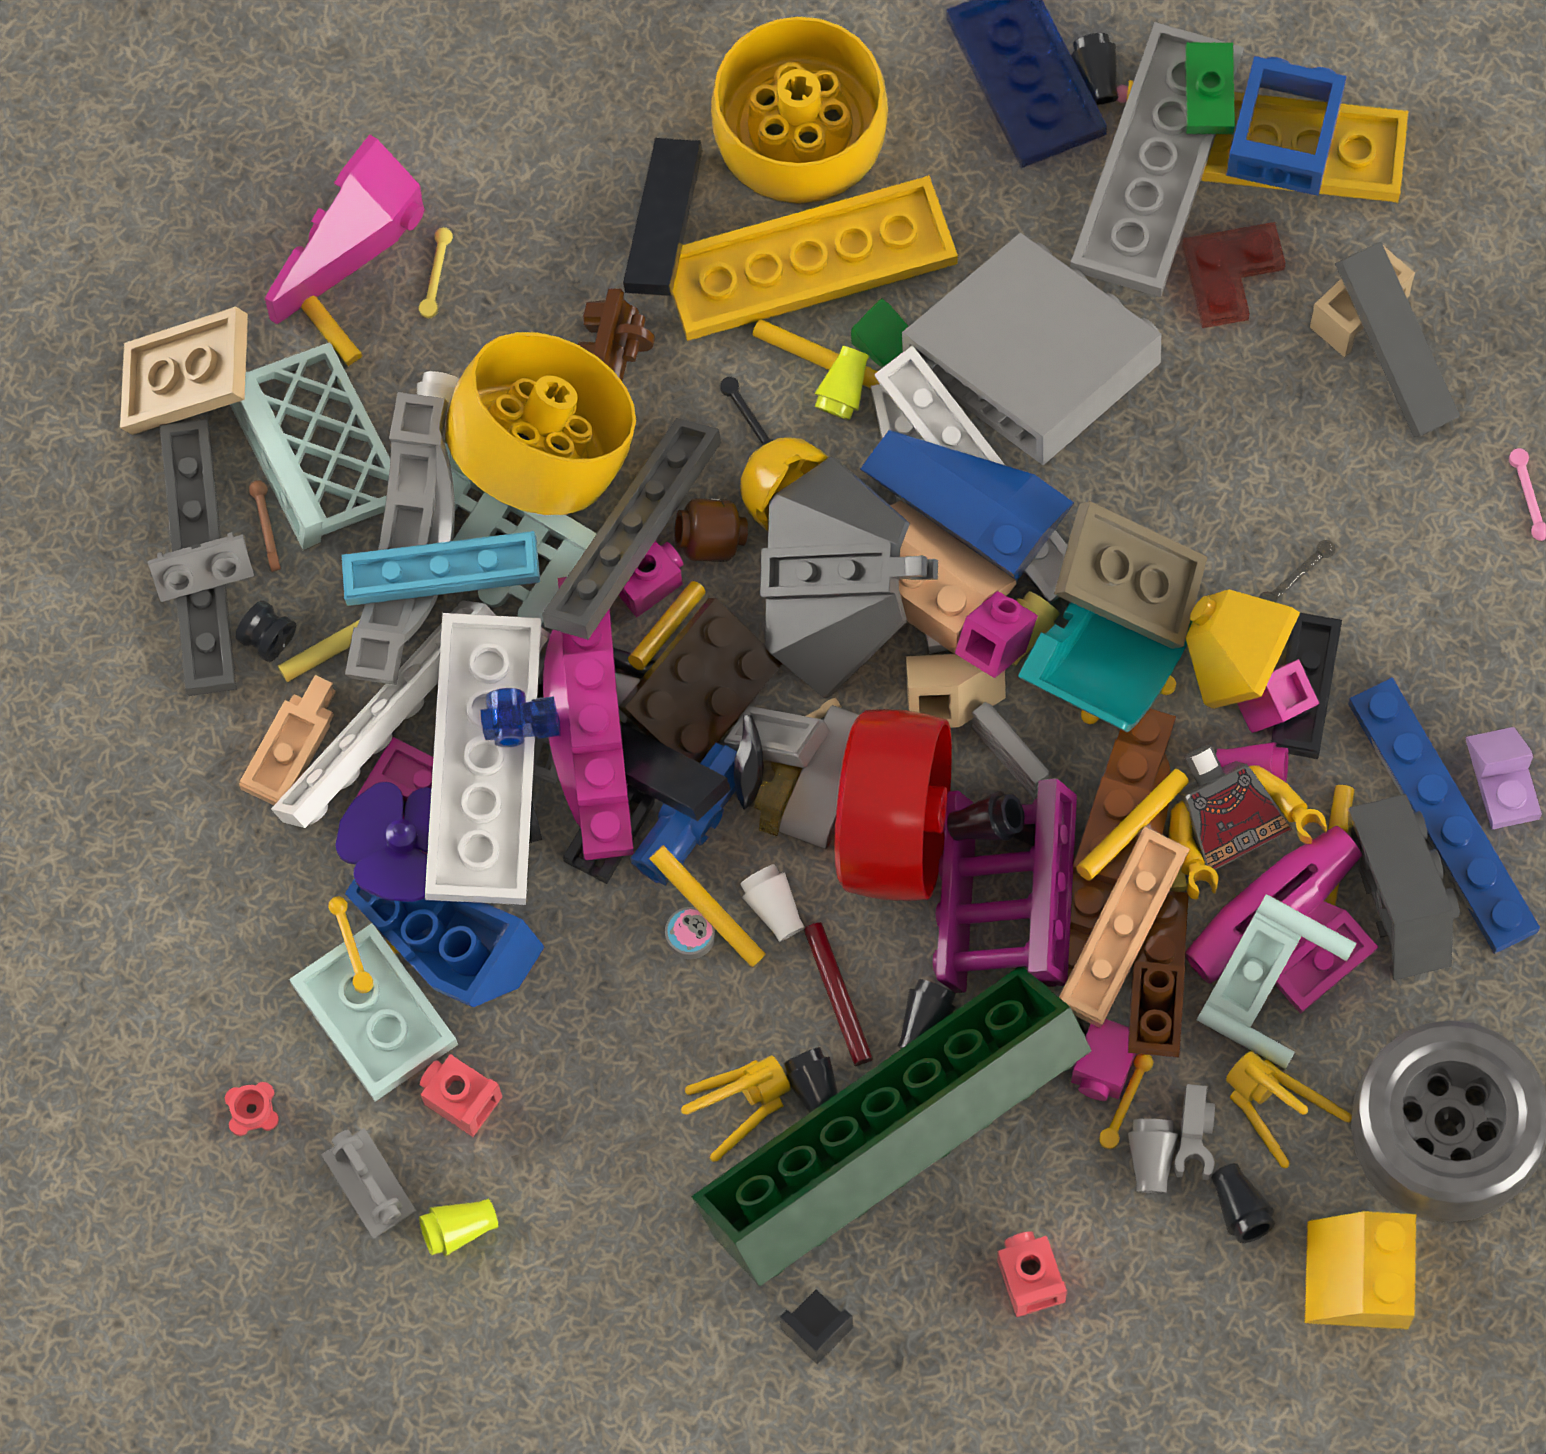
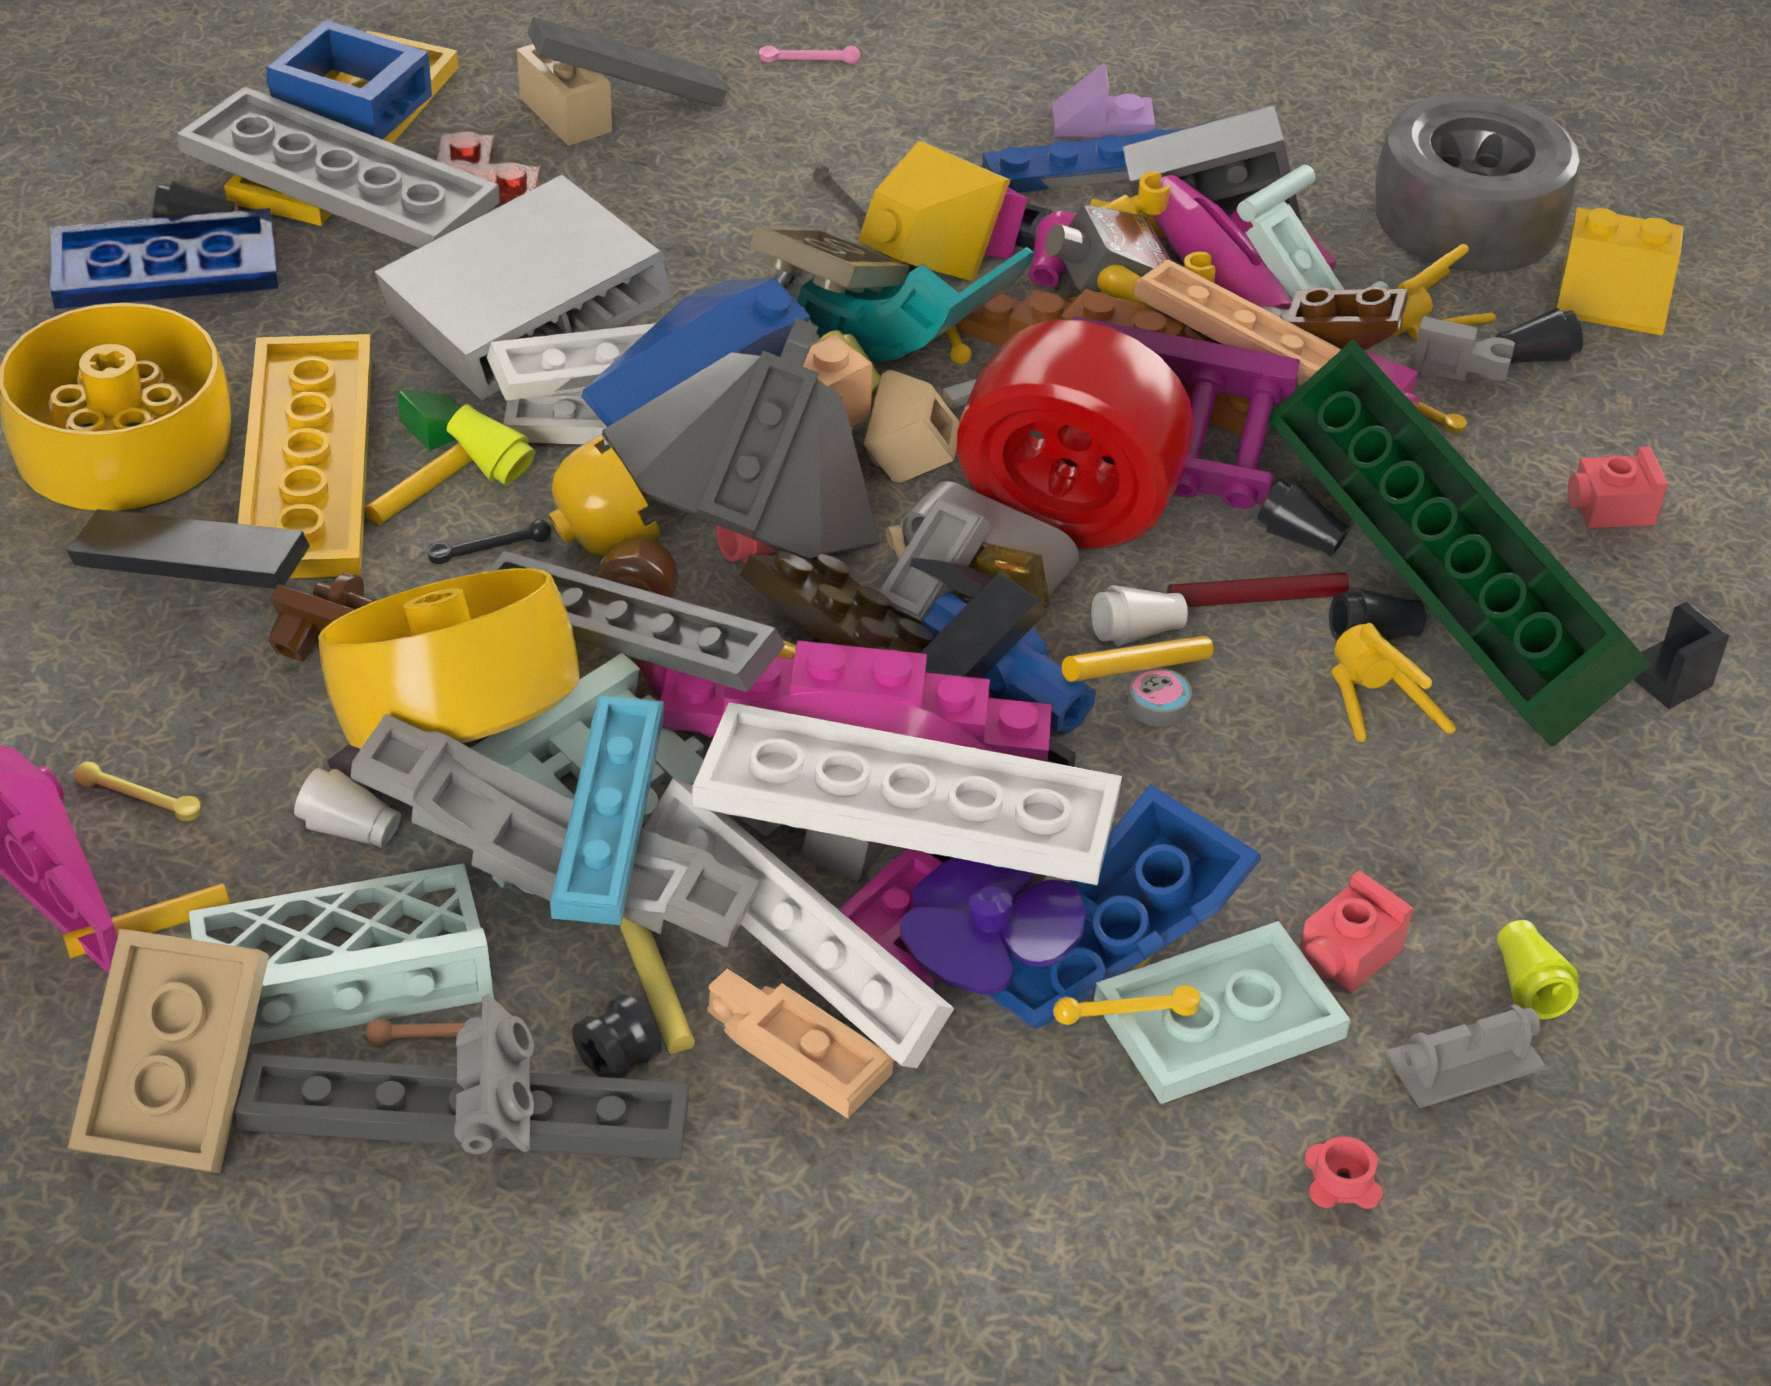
camera: 85 degrees left, 25 degrees down
clear blue plate [480,688,561,748] -> none
dark pink brick [955,591,1038,678] -> none
yellow bar [1076,769,1189,881] -> none
light grey cone [1128,1119,1178,1194] -> none
green plate [1185,42,1235,134] -> none

